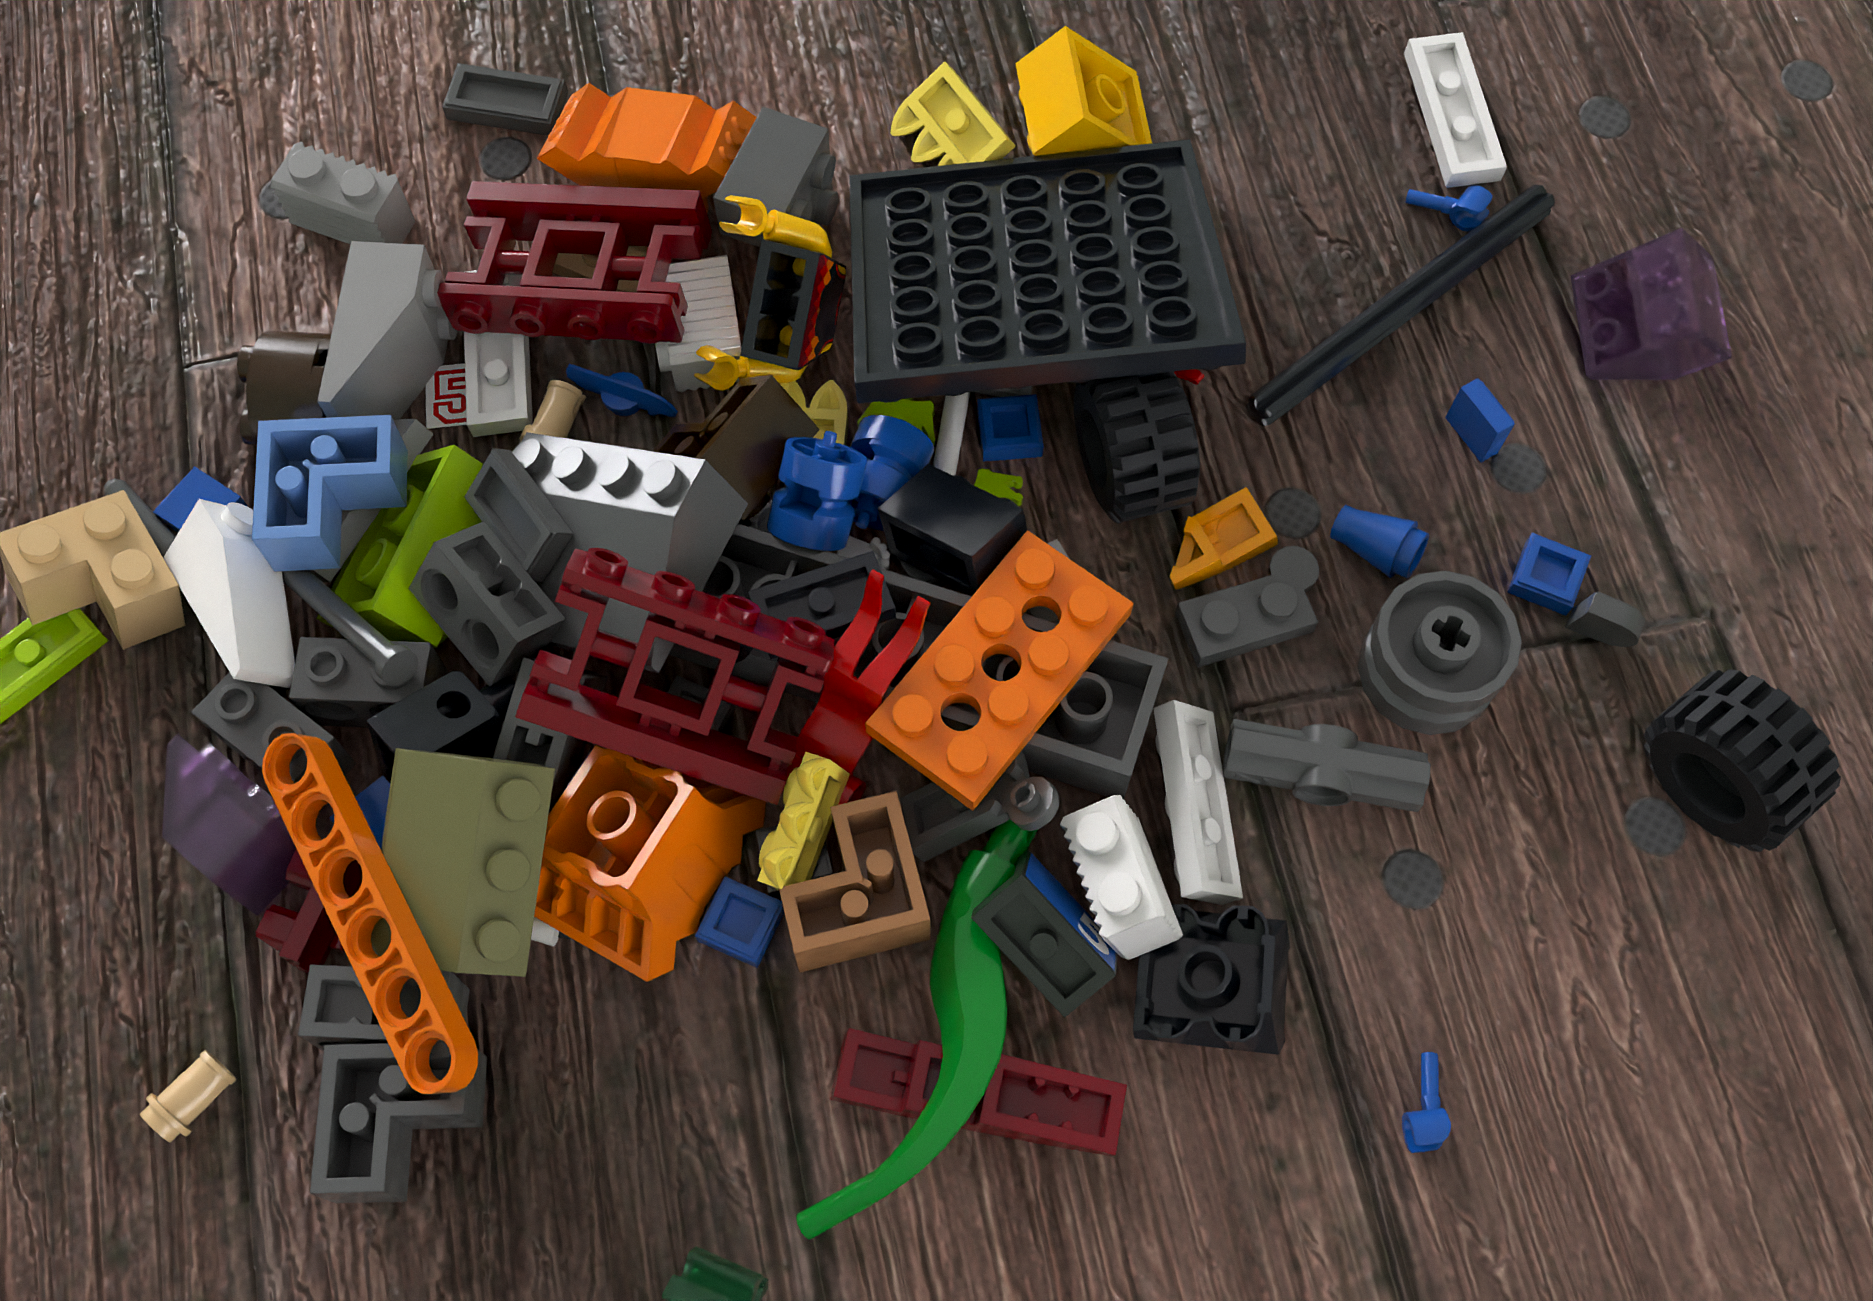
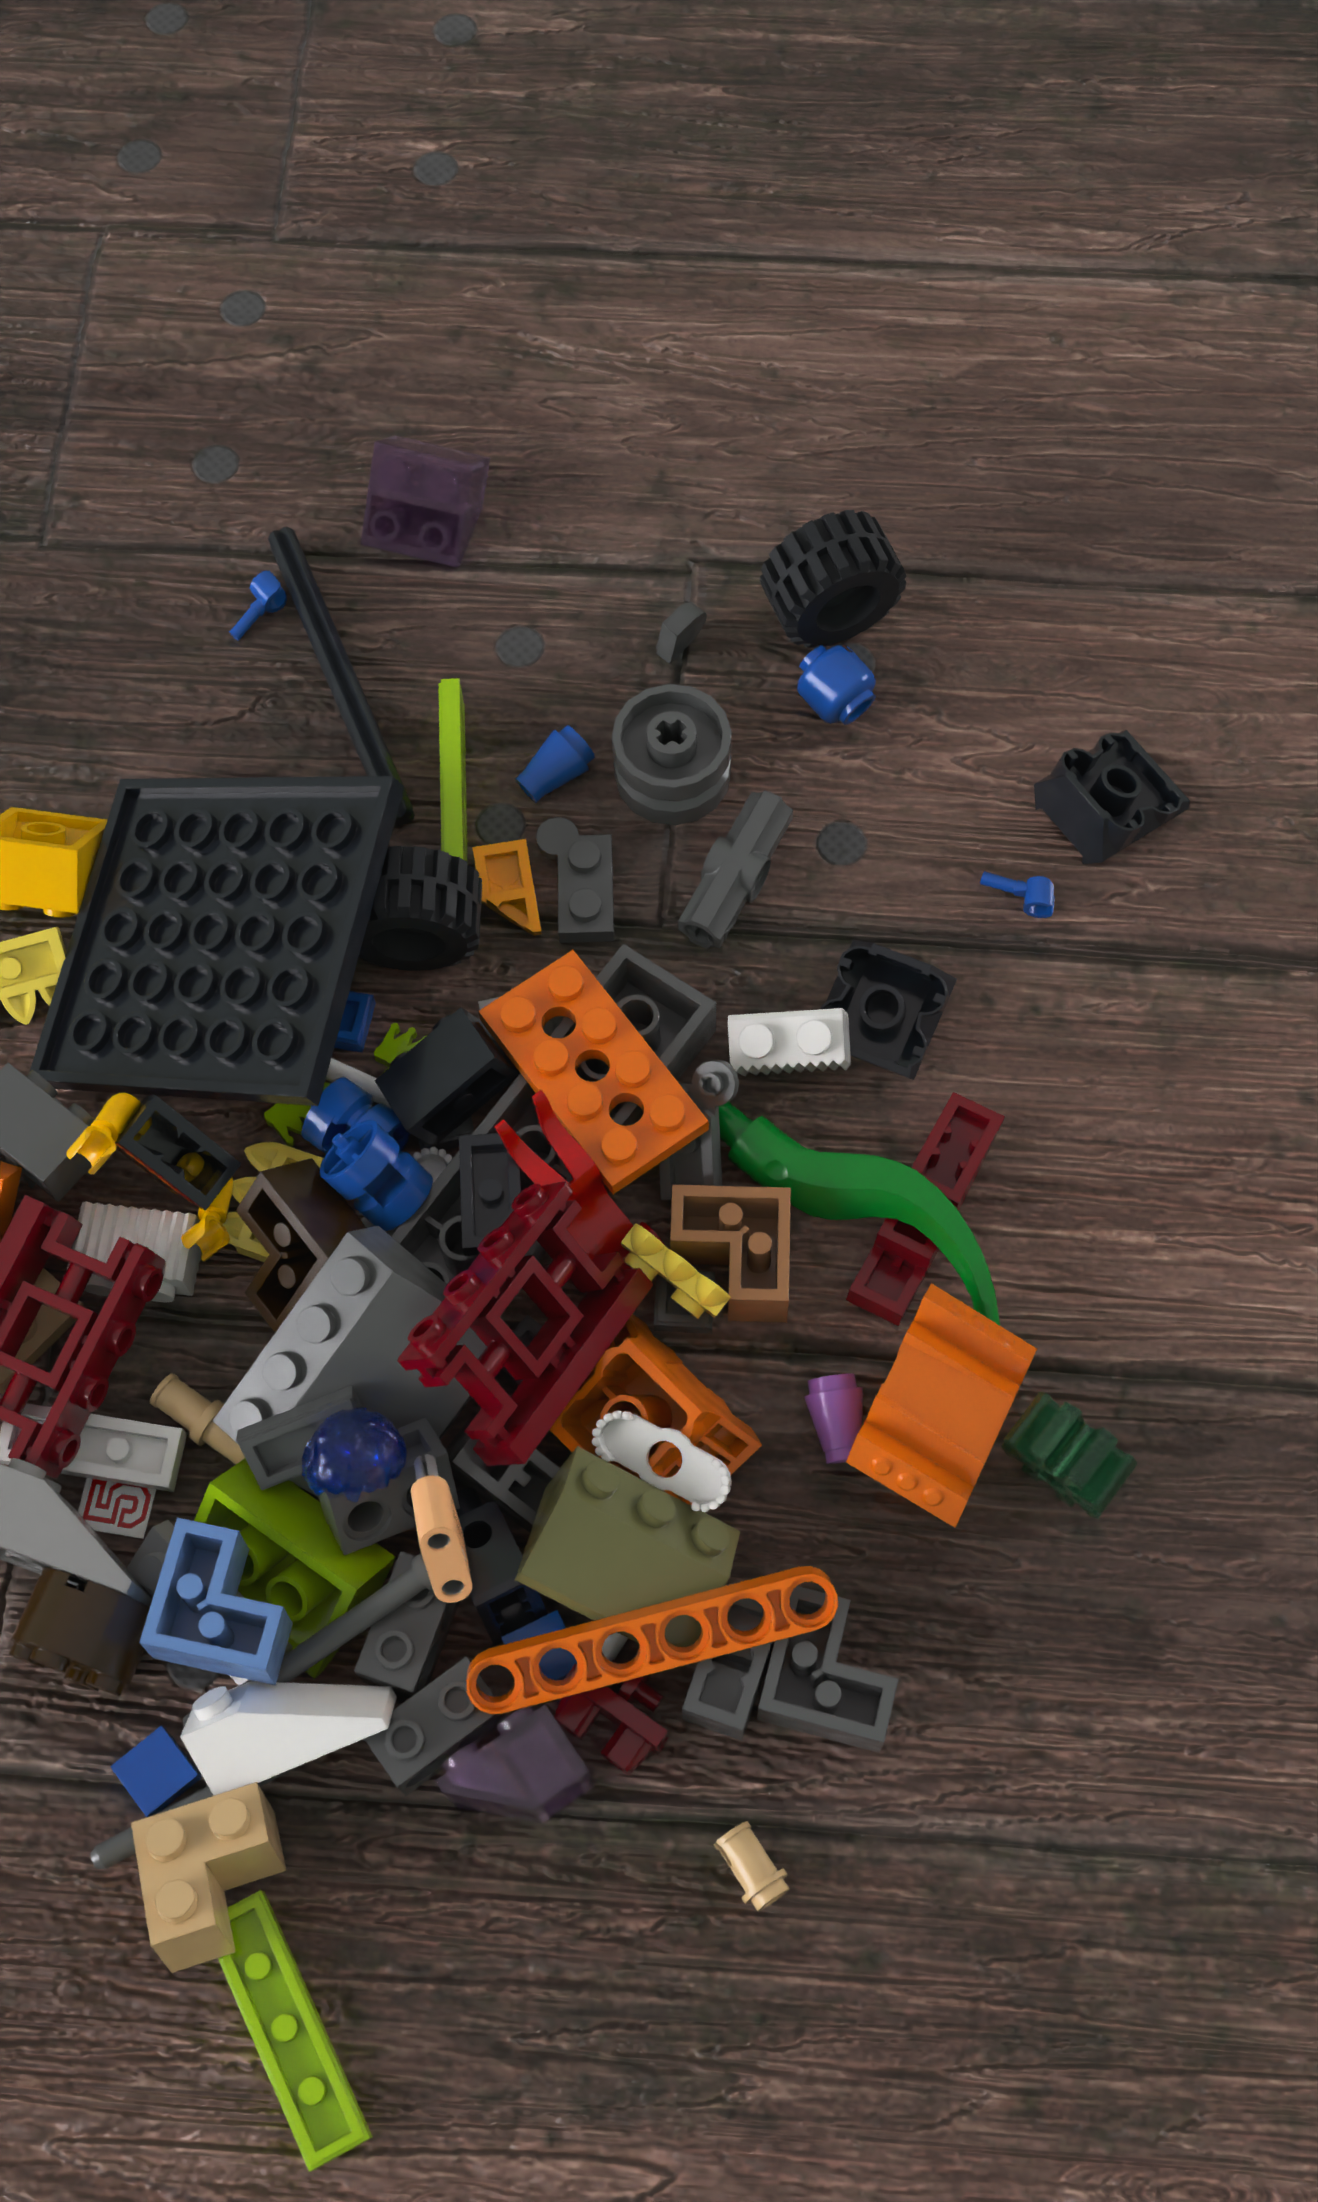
camera: 70 degrees left, 0 degrees up
blue piece [566,364,678,417] -> none
blue tile [695,877,784,968] -> none
pearl dark grey panel [971,849,1118,1018] -> none
white plate [1153,700,1243,905] -> none
white plate [1404,32,1507,188] -> none
blue tile [1445,378,1515,463] -> none
blue tile [1507,533,1591,616] -> none
none -> clear blue hair [302,1408,407,1503]
none -> light nougat piece [411,1454,472,1603]
none -> lime tile [438,678,468,865]
none -> white piece [592,1410,731,1512]
none -> blue head [797,645,876,725]
none -> medium lavender cone [804,1373,863,1464]
none -> orange slope [846,1283,1037,1528]
none -> black slope [1034,730,1190,864]

